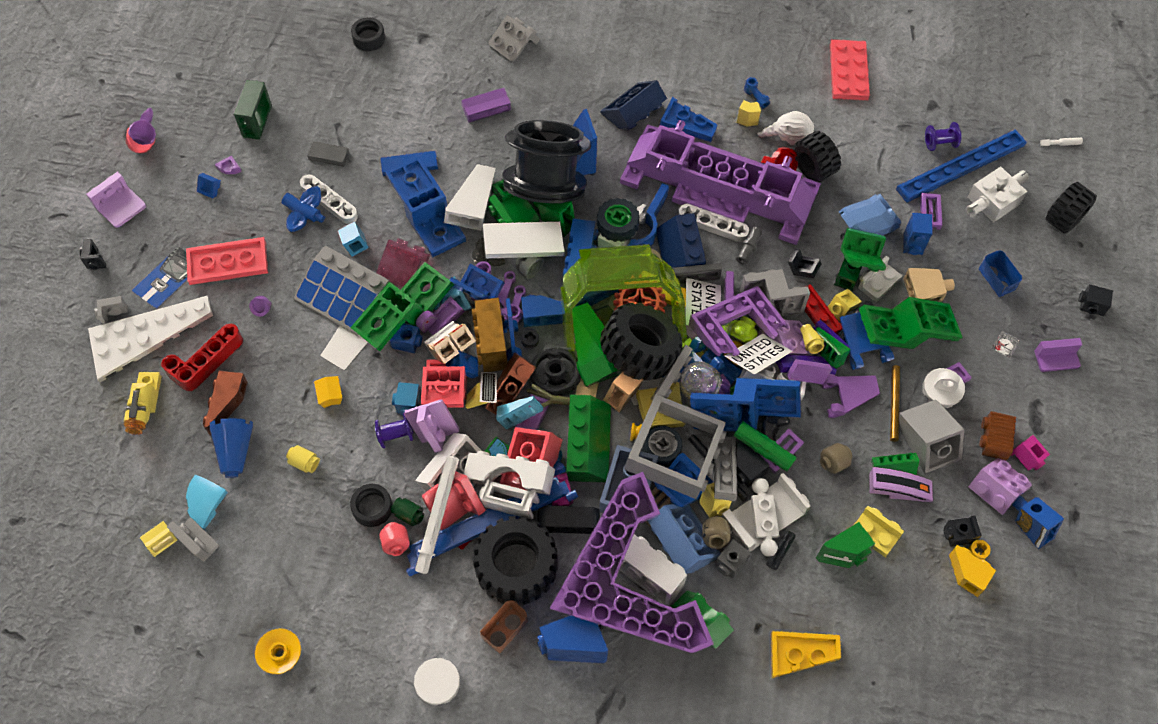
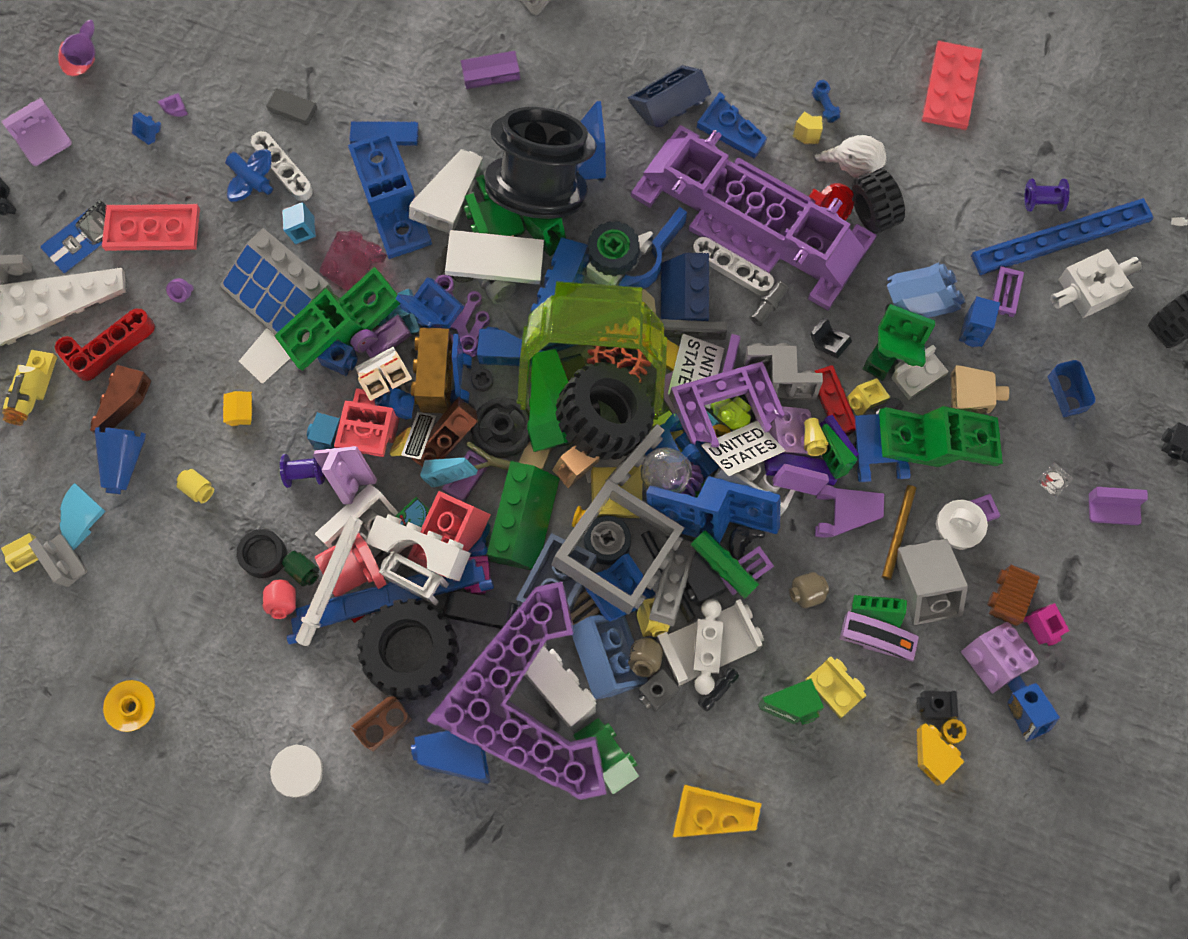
camera: 15 degrees right, 10 degrees up
dark green window [234,80,272,140] -> none

